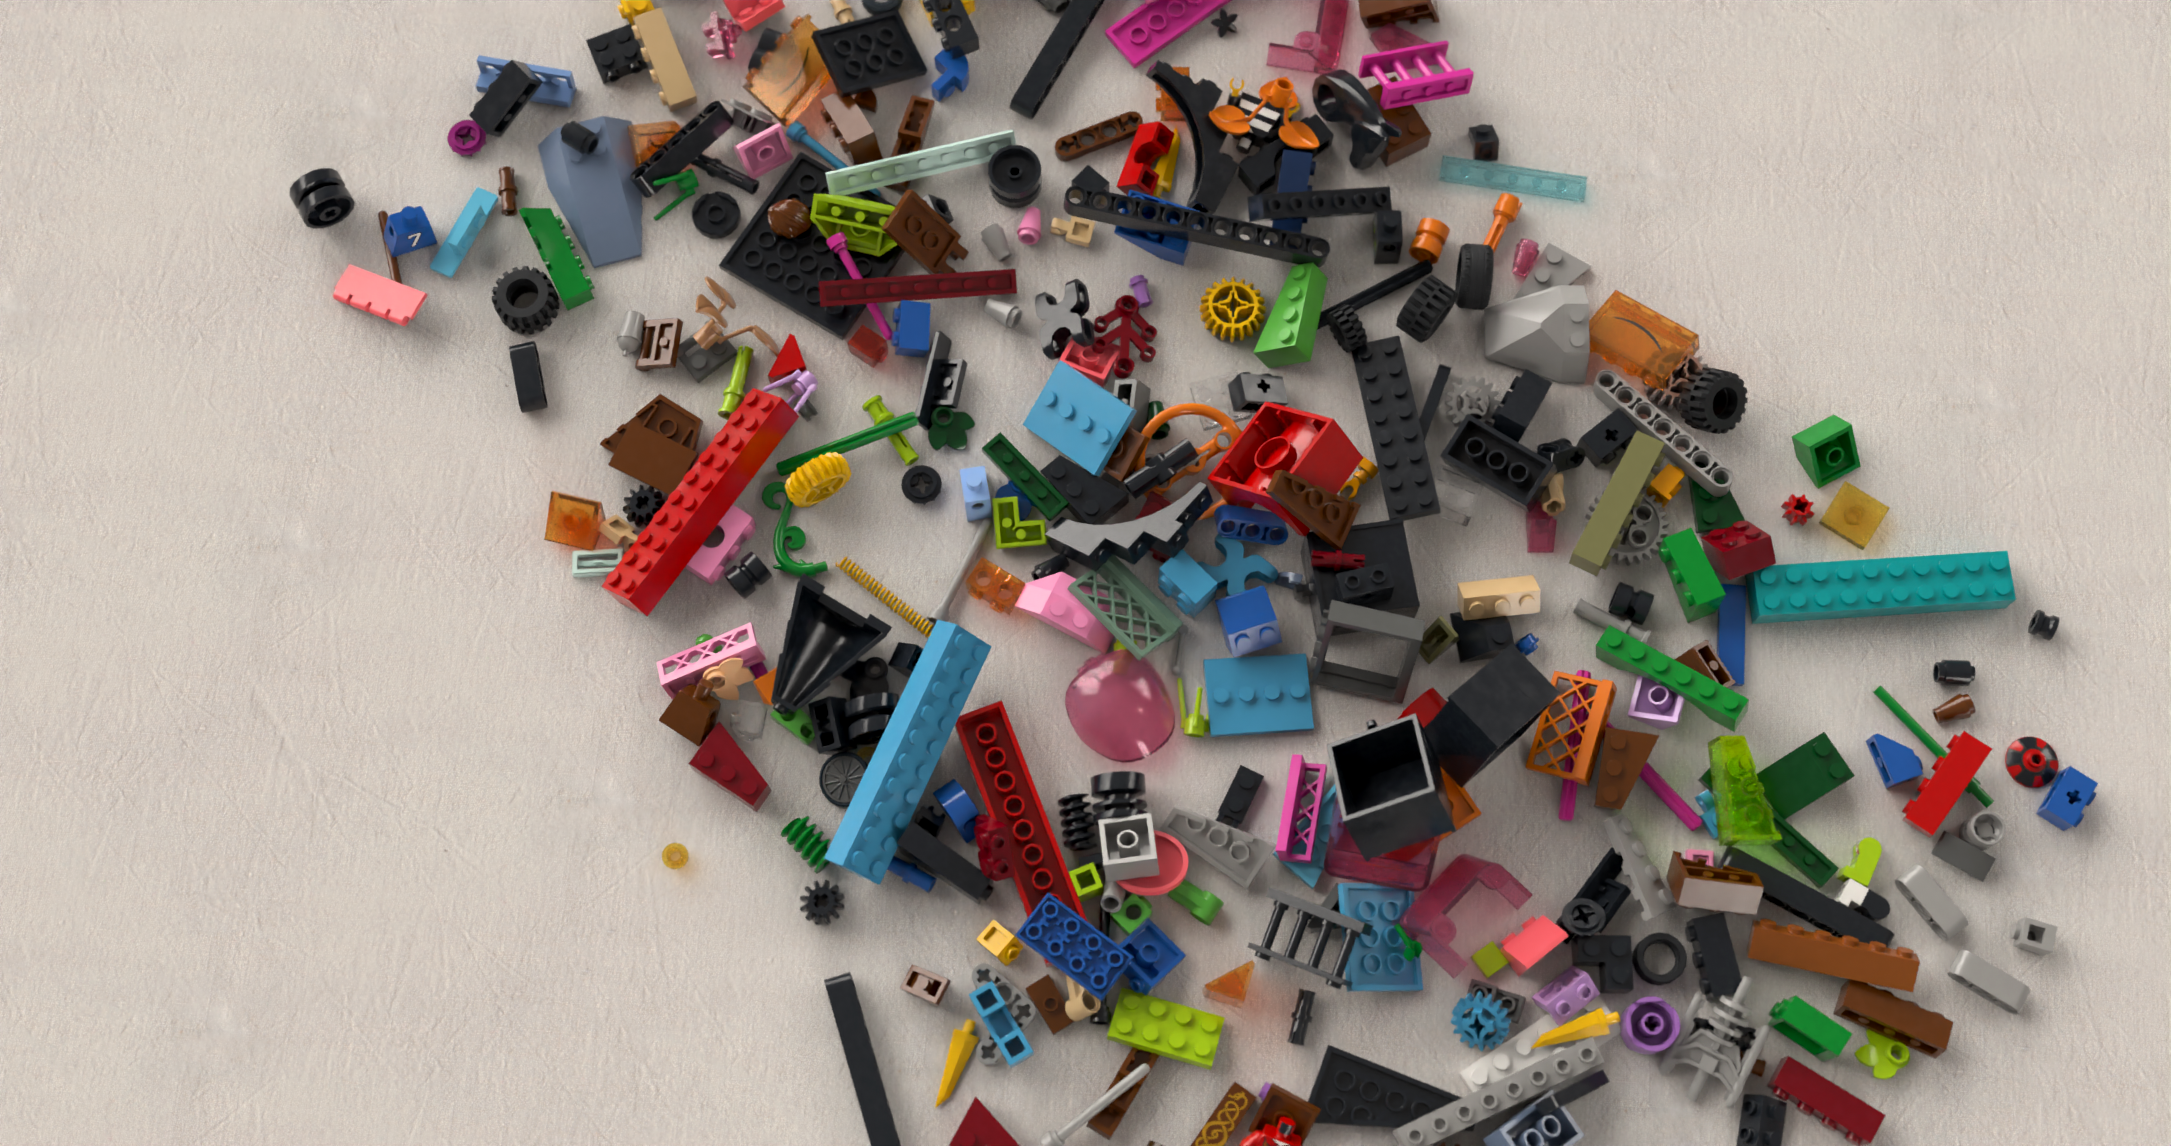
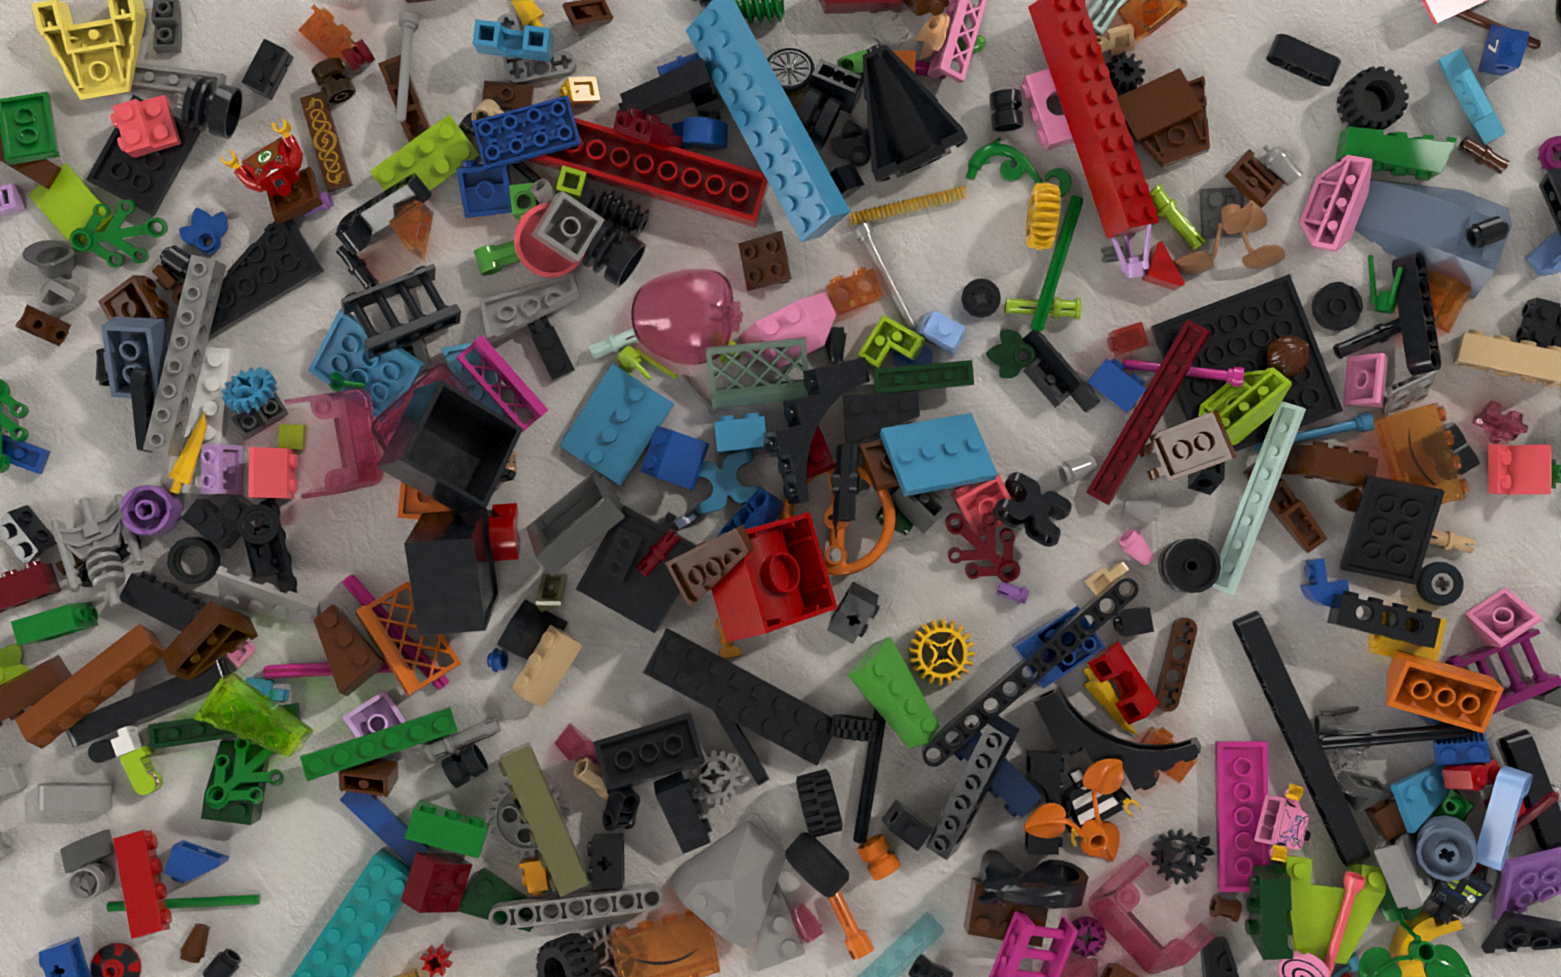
camera: 120 degrees right, 15 degrees up
none -> green plant [205,731,289,809]
none -> black beam [335,173,432,255]
none -> light aqua axle [589,328,639,359]
none -> reddish brown hinge [738,231,792,291]
none -> magenta gear [1071,916,1107,958]
none -> black gear [1151,828,1207,885]
none -> bright pink wedge [1299,155,1373,252]

